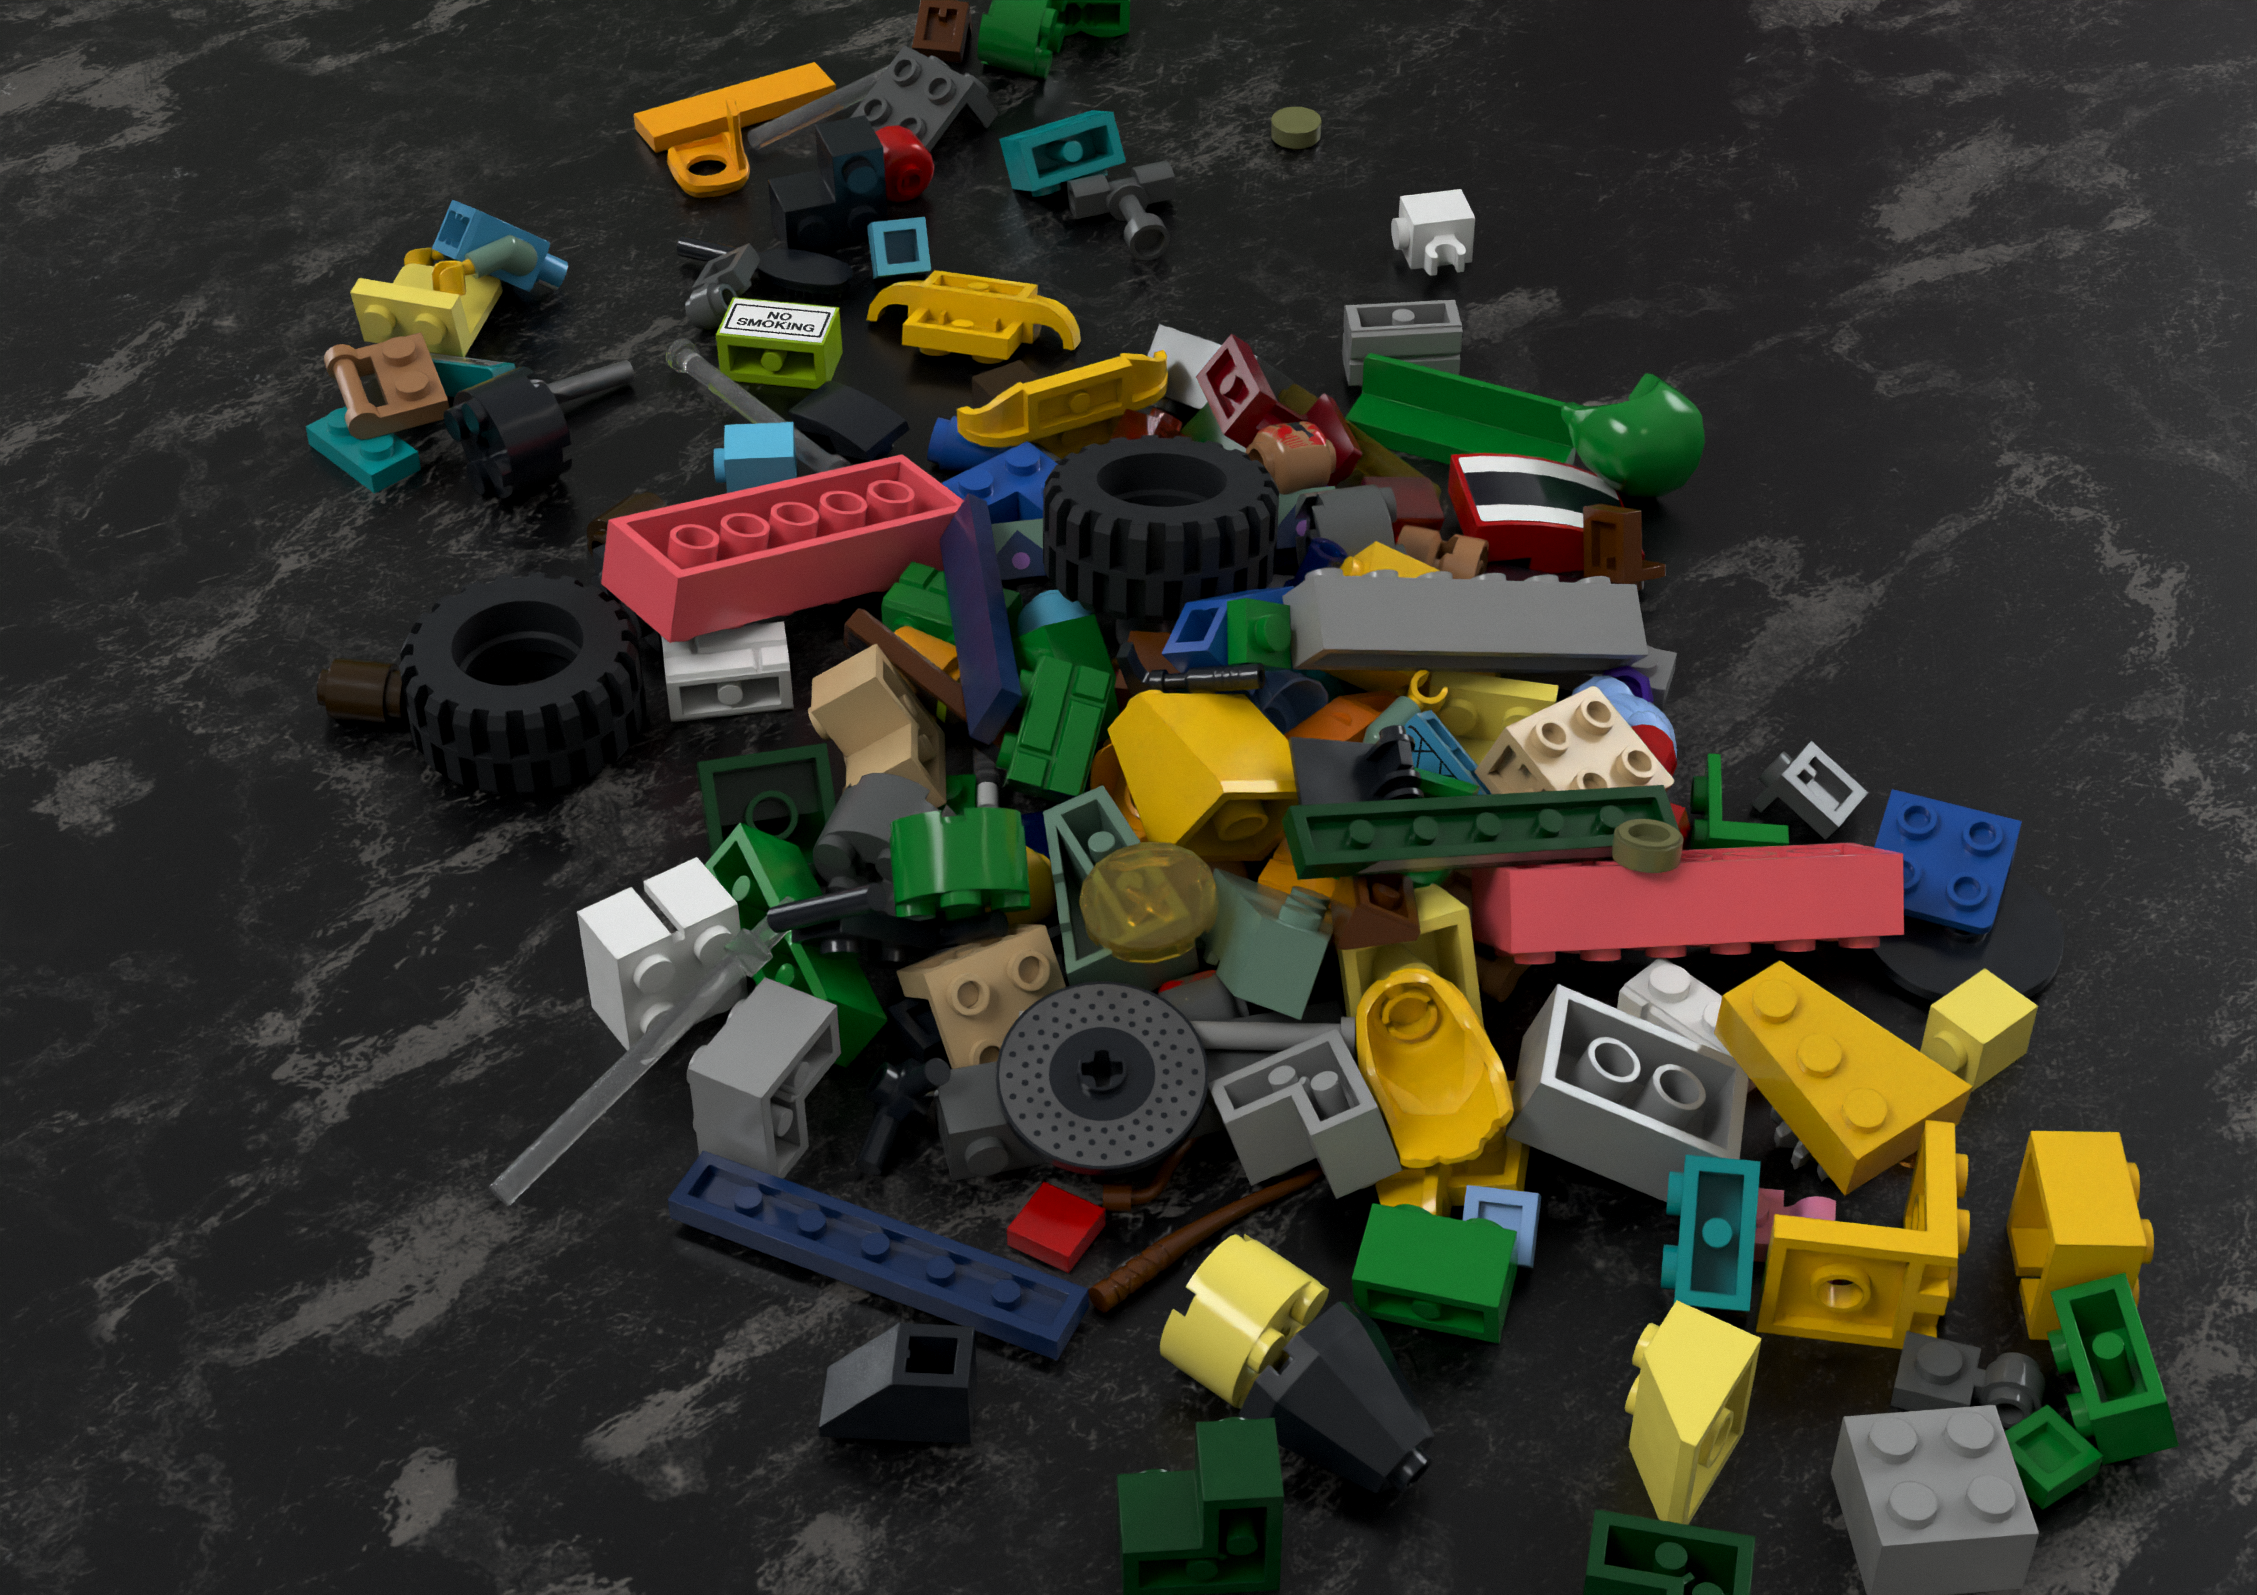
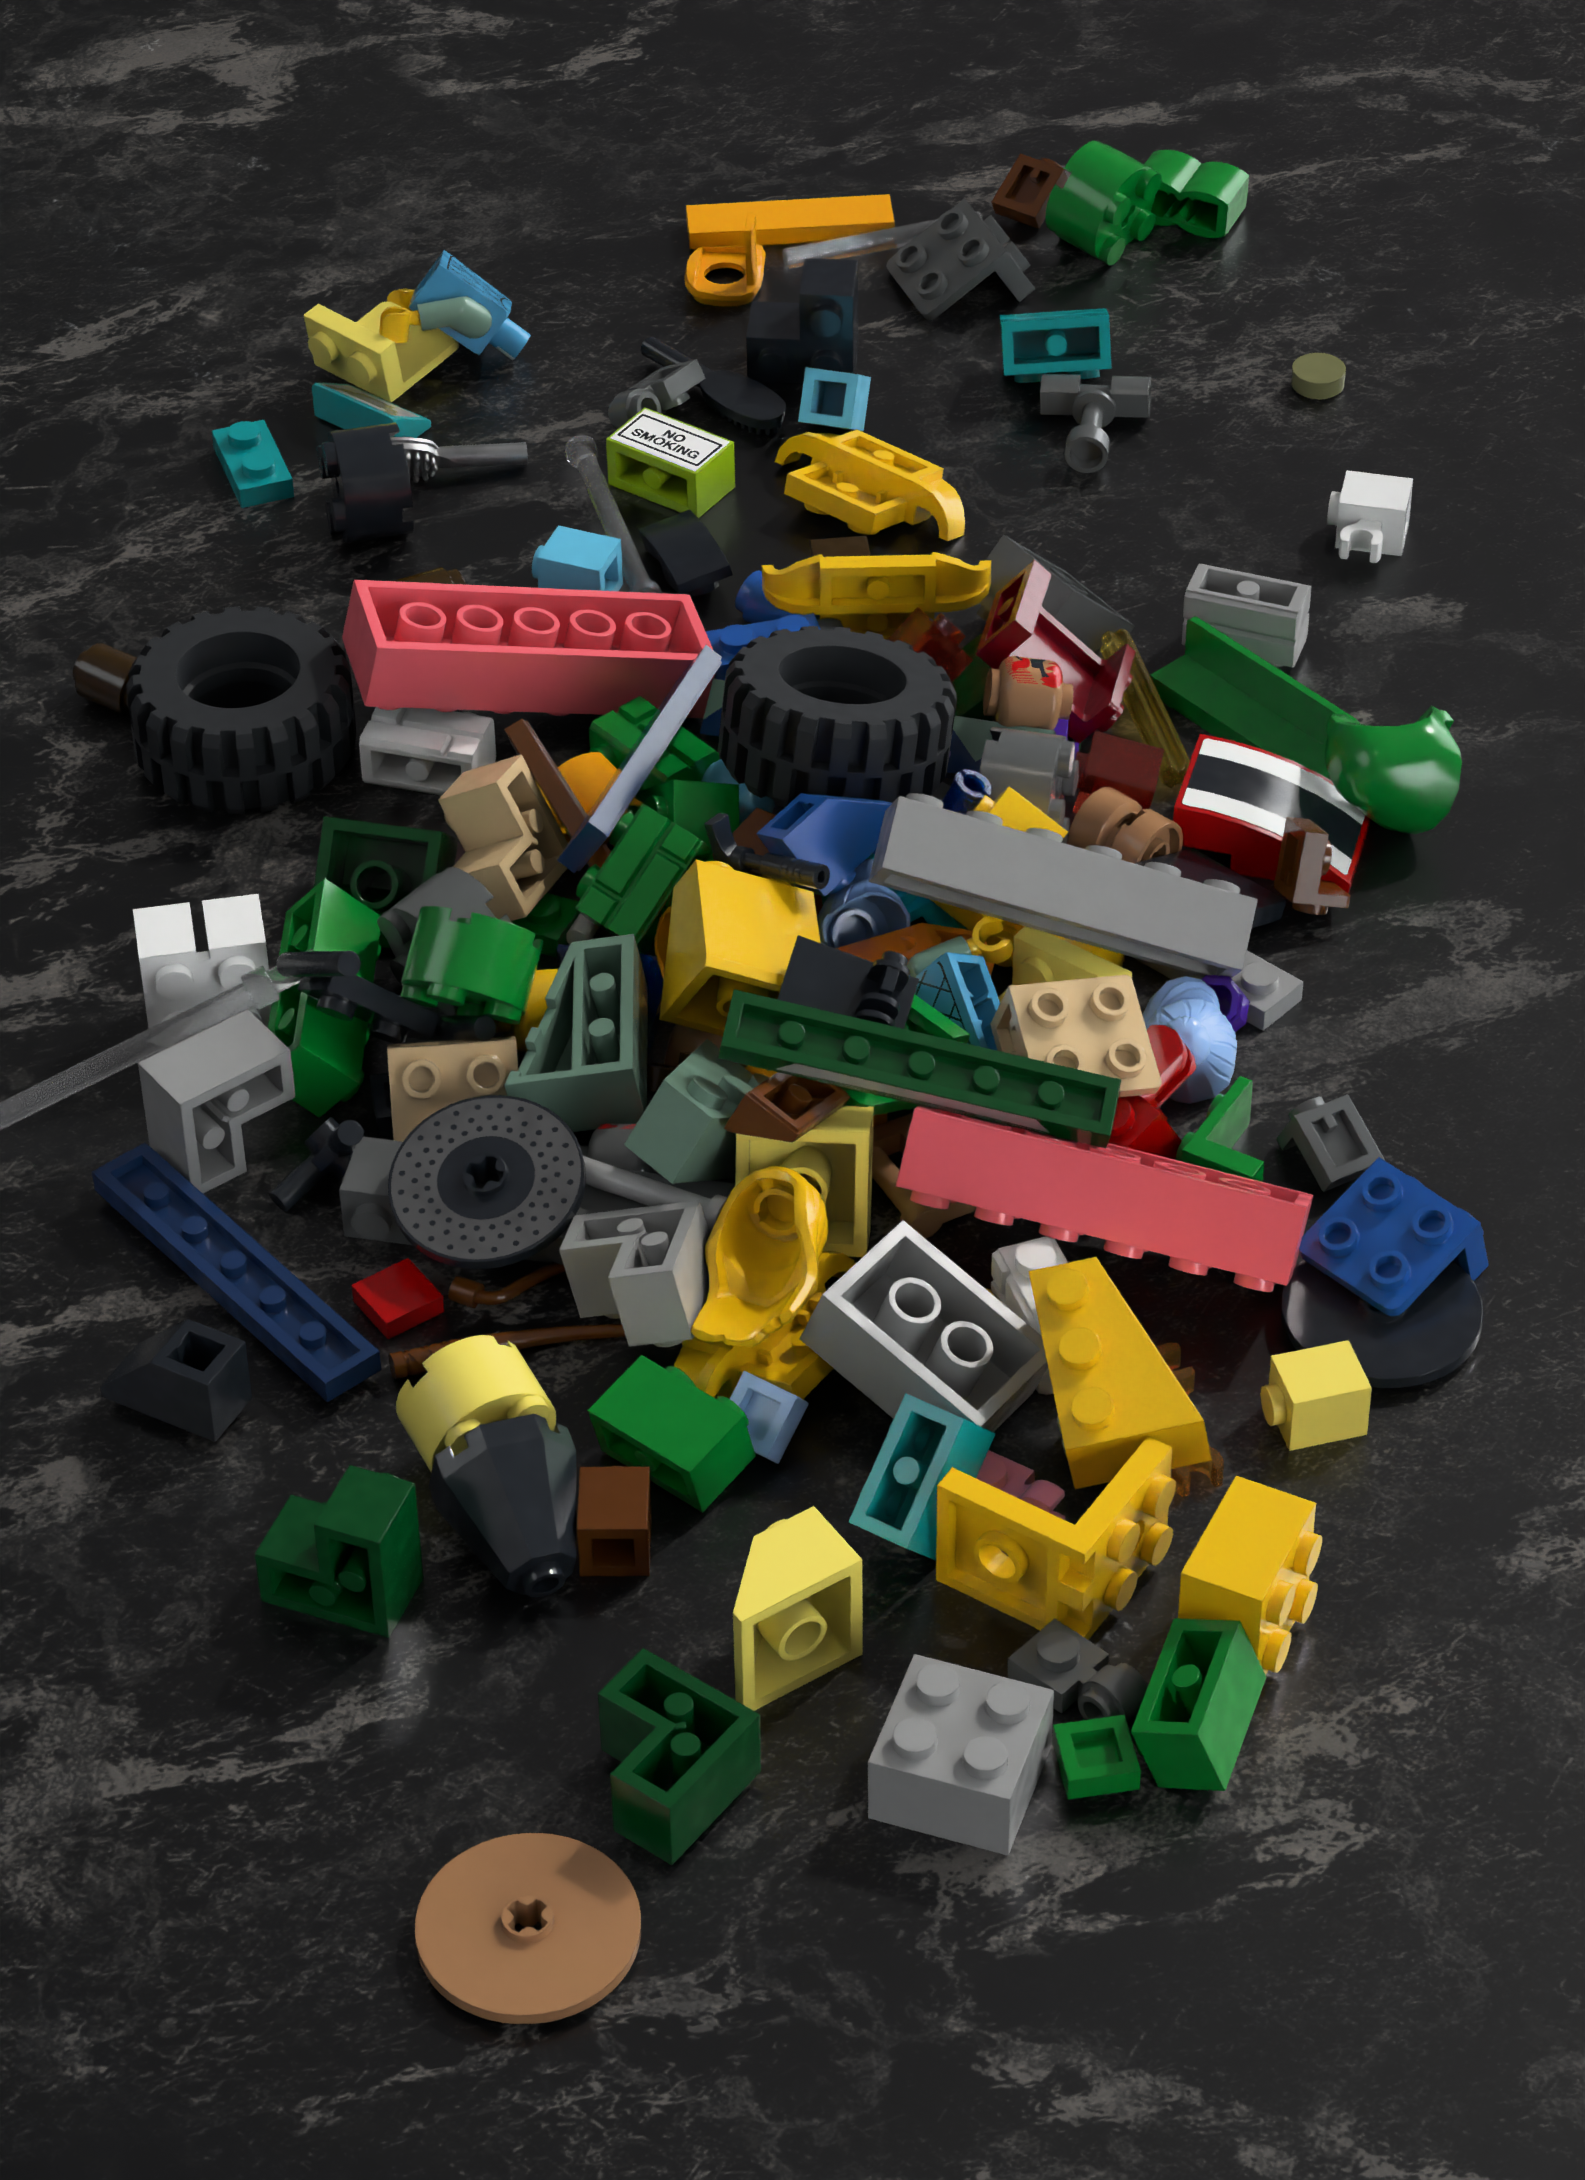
camera: 25 degrees right, 0 degrees up
medium nougat plate [324,332,450,440] -> none
red head [875,125,934,203] -> none
clear yellow tile [1079,842,1219,963] -> none
green plate [1227,598,1291,672] -> none
olive tile [1612,819,1683,873] -> none
none -> reddish brown brick [577,1466,652,1576]

